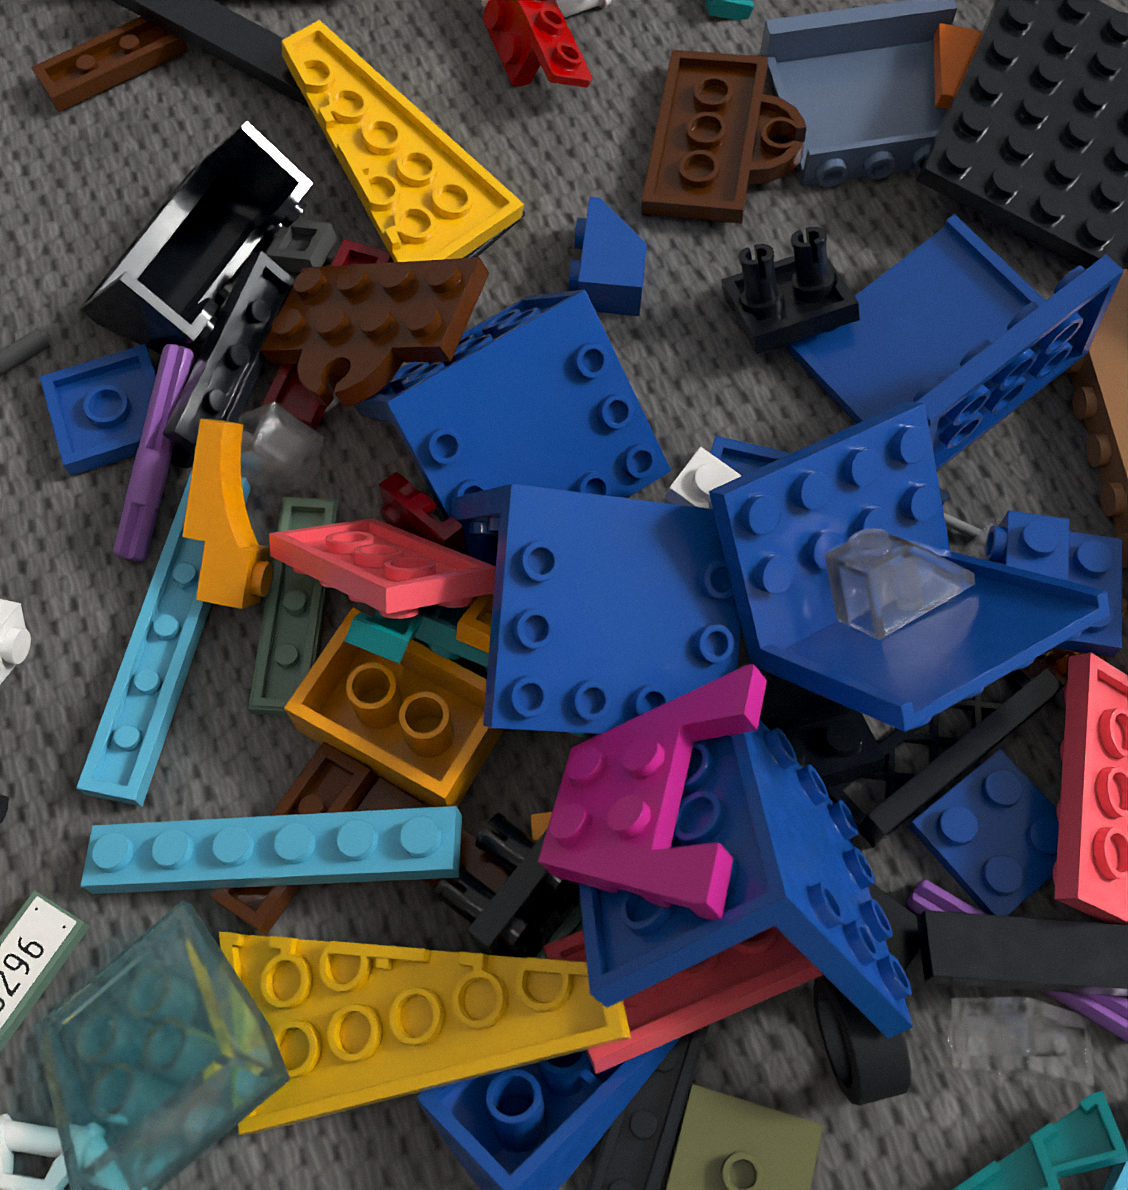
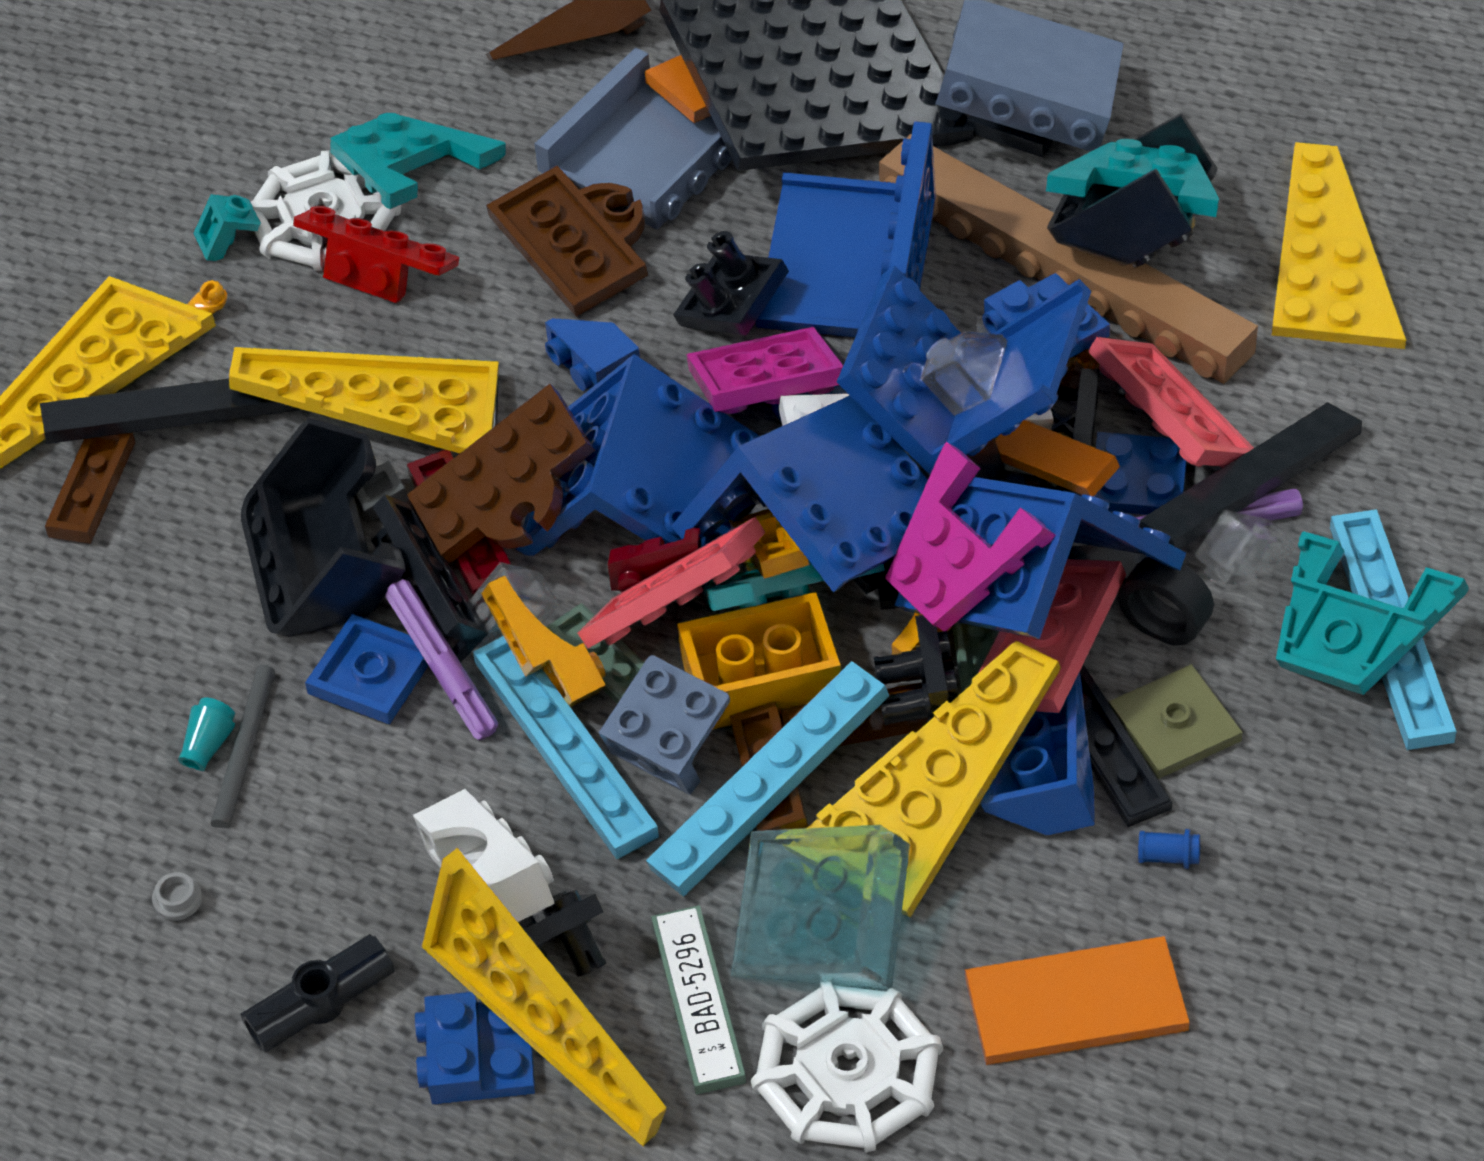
camera: 40 degrees left, 15 degrees down
none -> sand blue bracket [599,655,730,795]
none -> dark pink plate [686,327,843,414]
none -> orange tile [995,420,1120,496]

